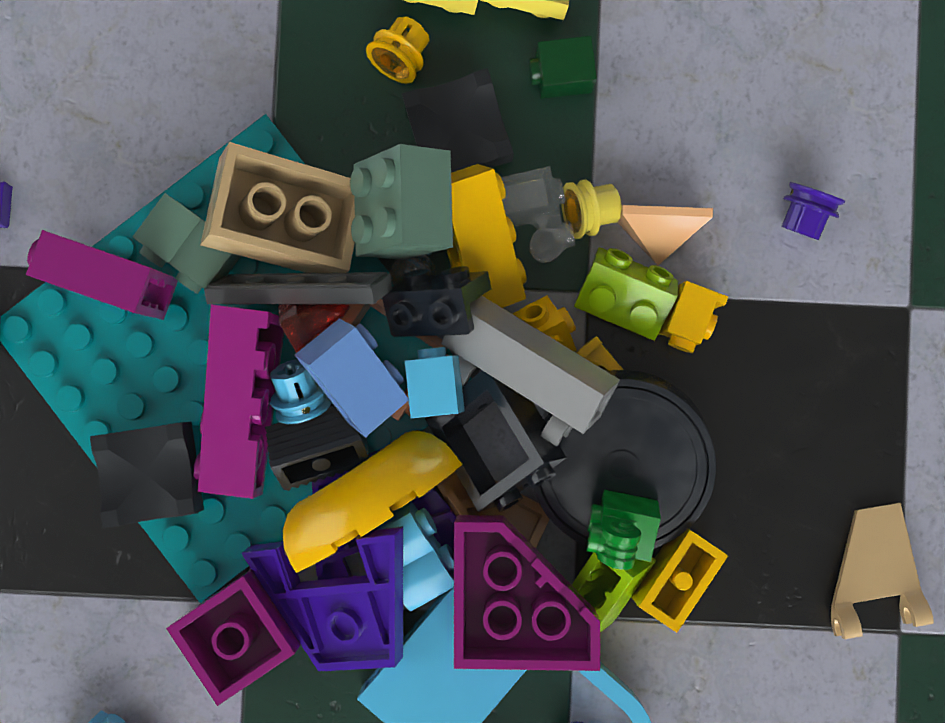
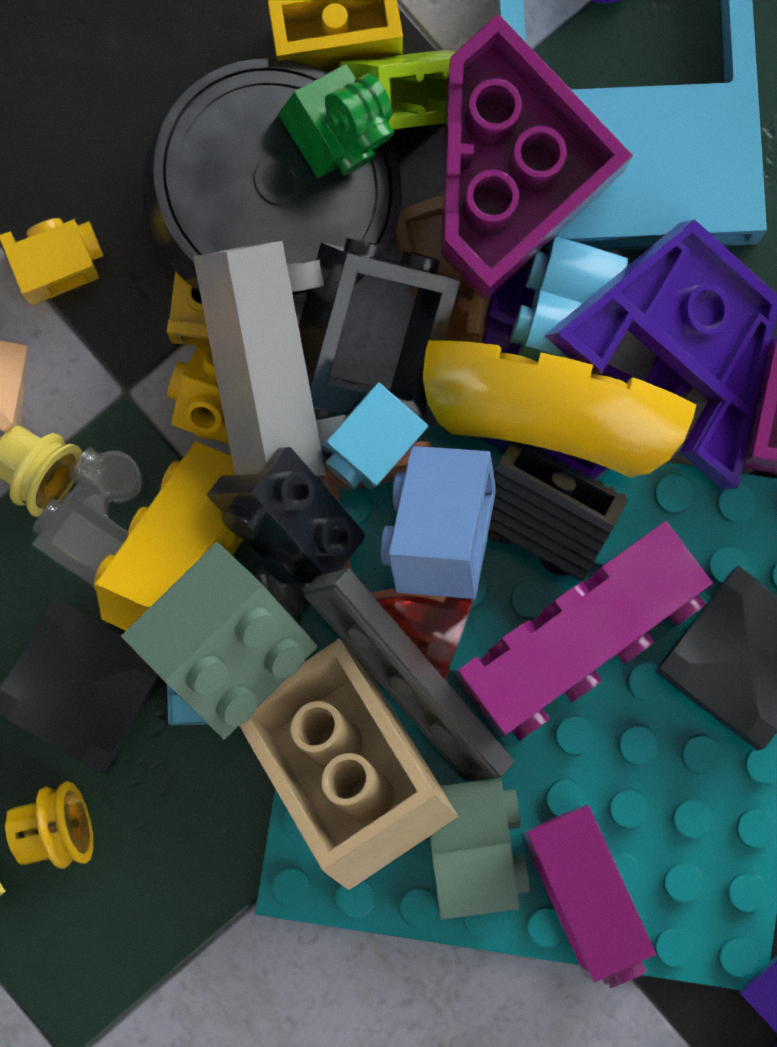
camera: 135 degrees left, 5 degrees down
medium azure piece [270,359,332,424] -> none
lime bracket [574,247,678,341] -> none

